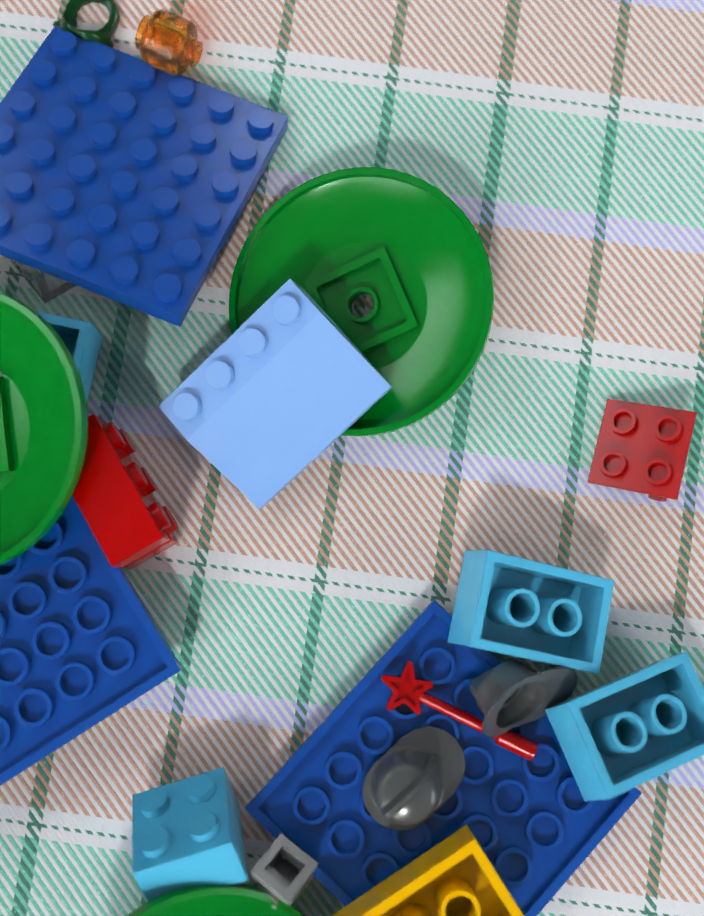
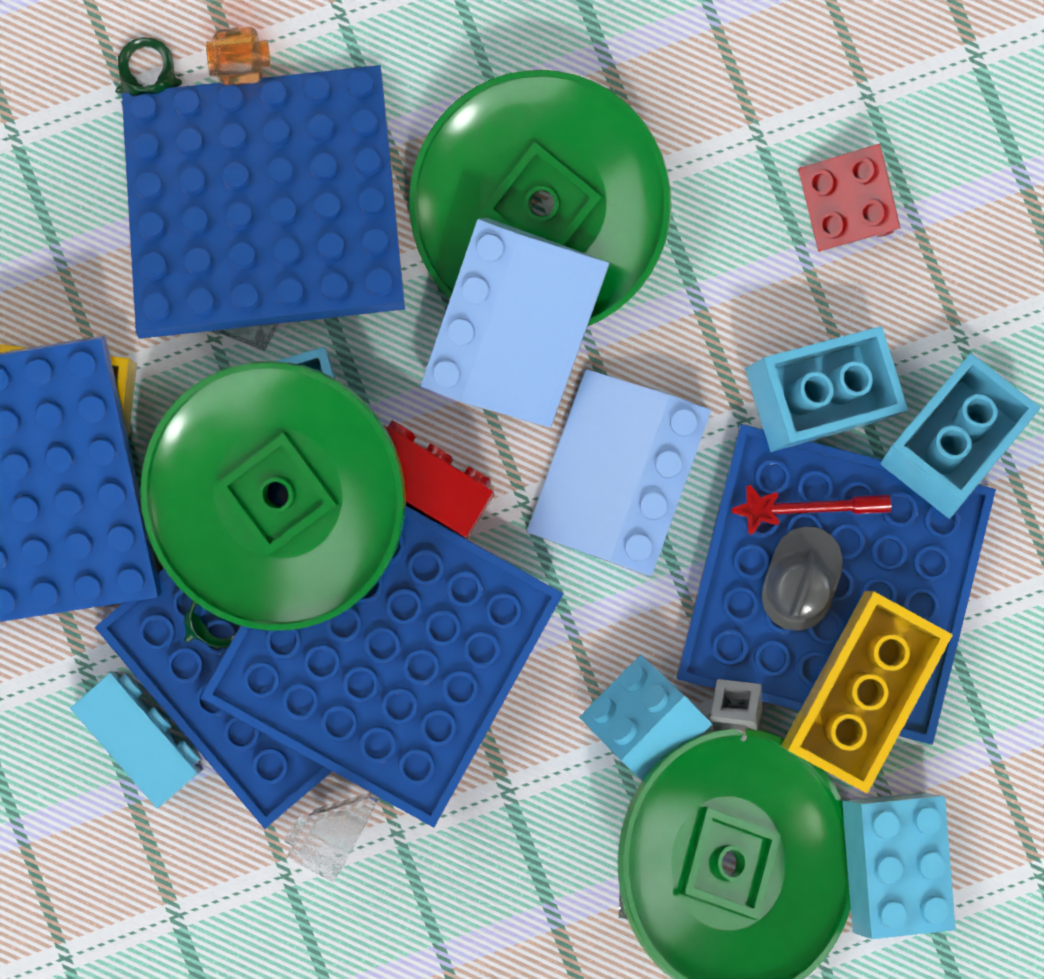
camera: 30 degrees left, 5 degrees up
dark grey piece [469,660,577,737] -> none
none -> light blue slope [526,369,712,577]

